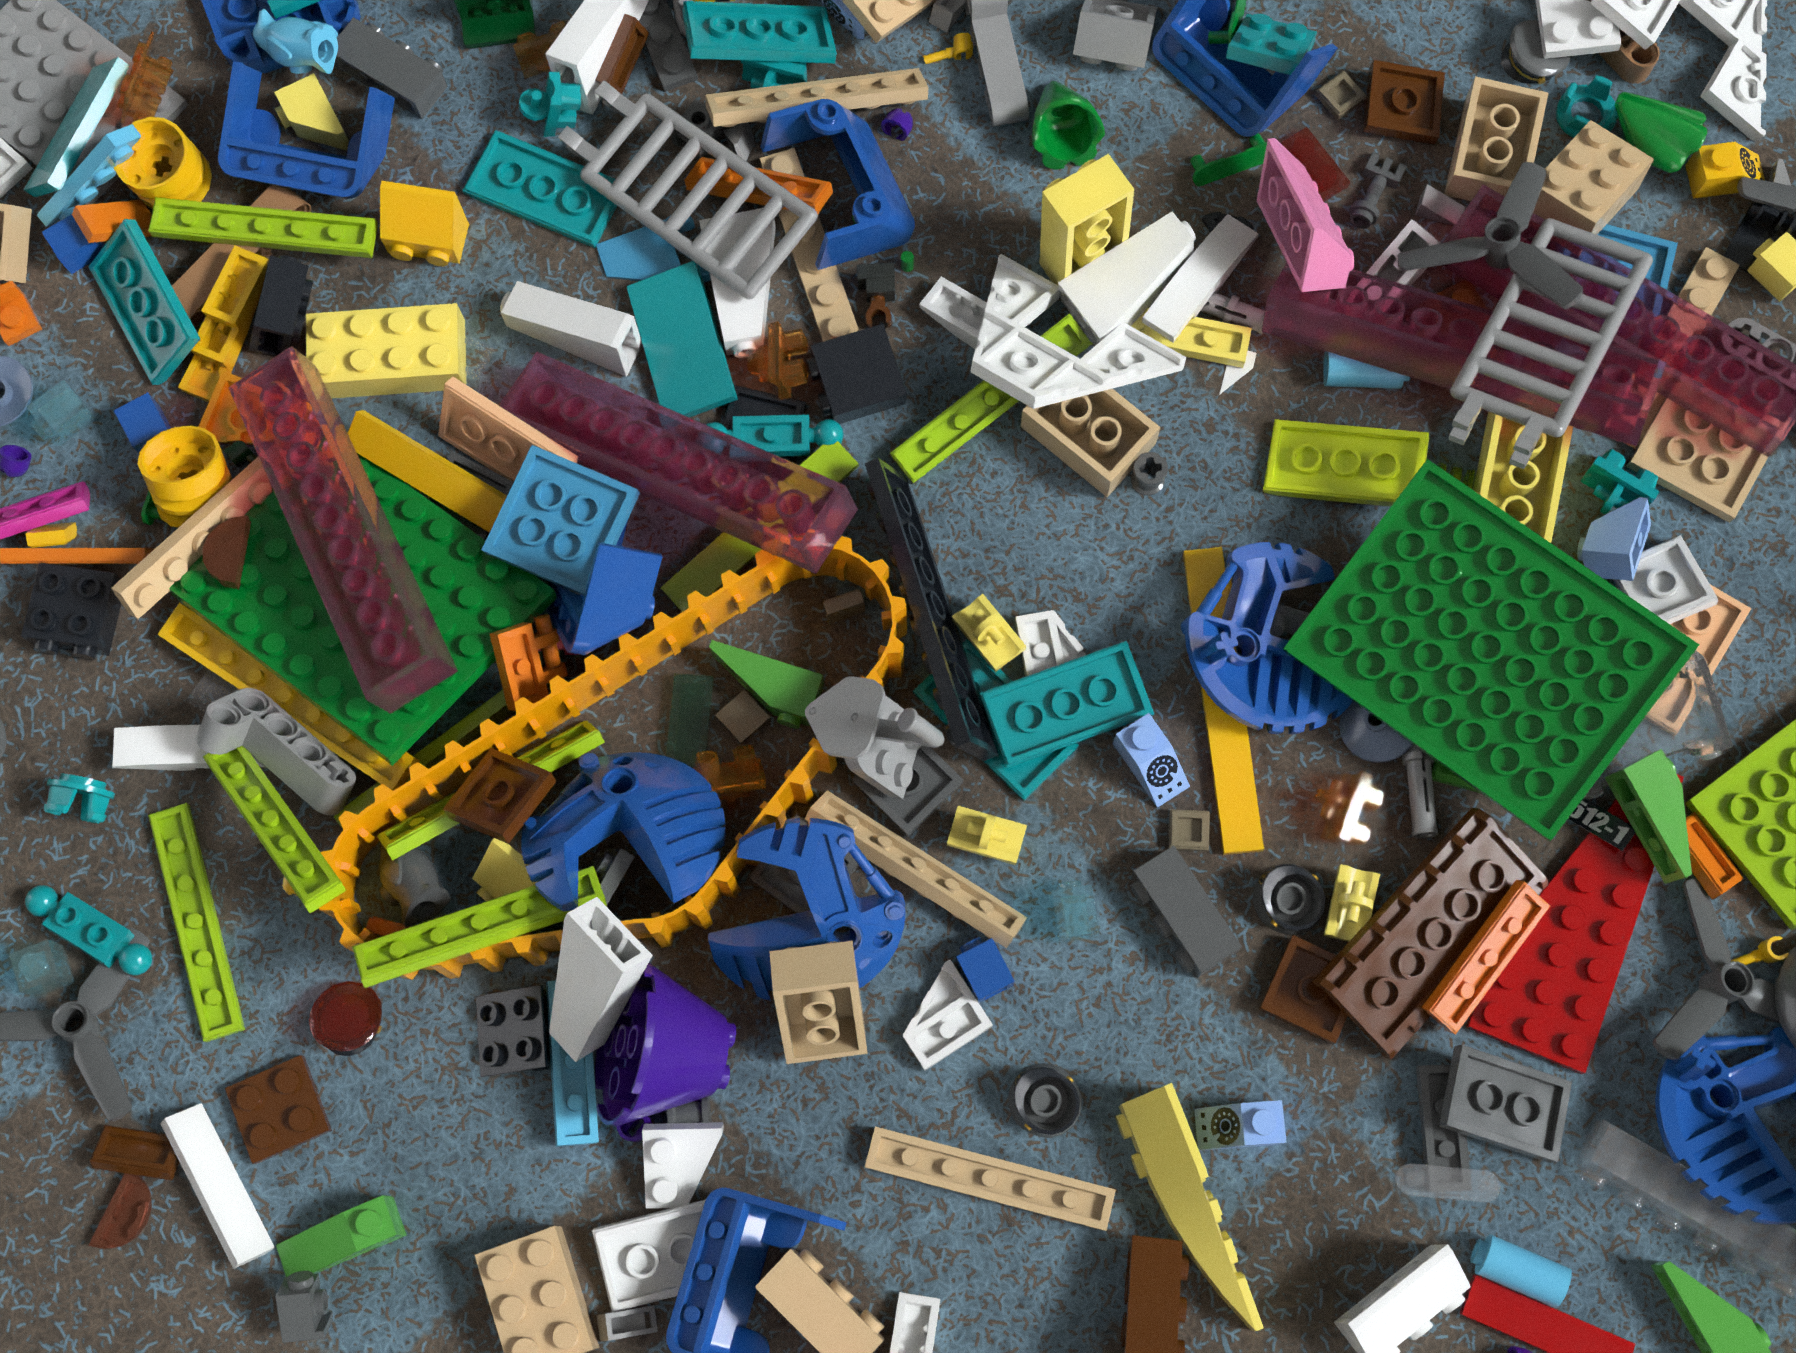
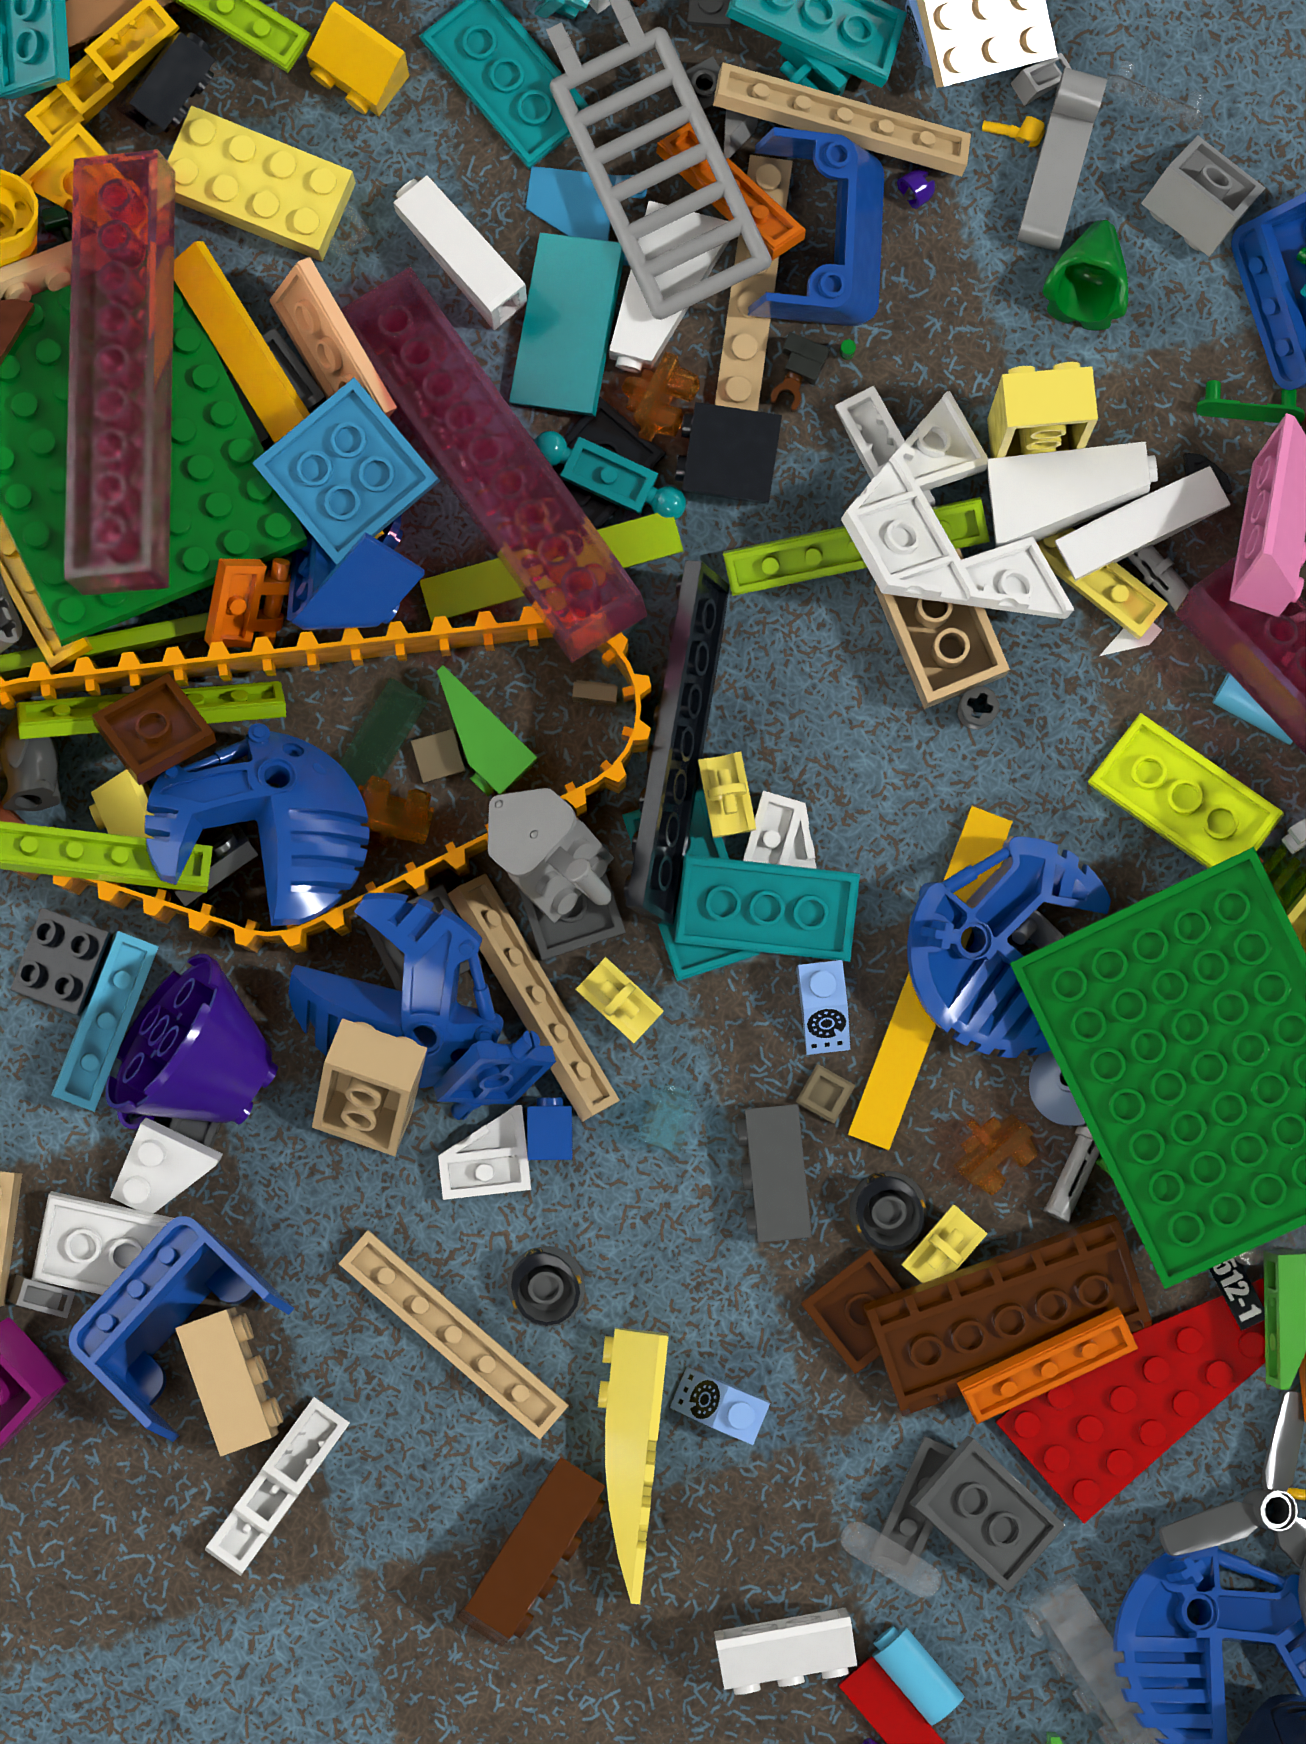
camera: 20 degrees right, 10 degrees up
white slope [549,897,653,1062] -> none
none -> blue plate [433,1030,556,1120]

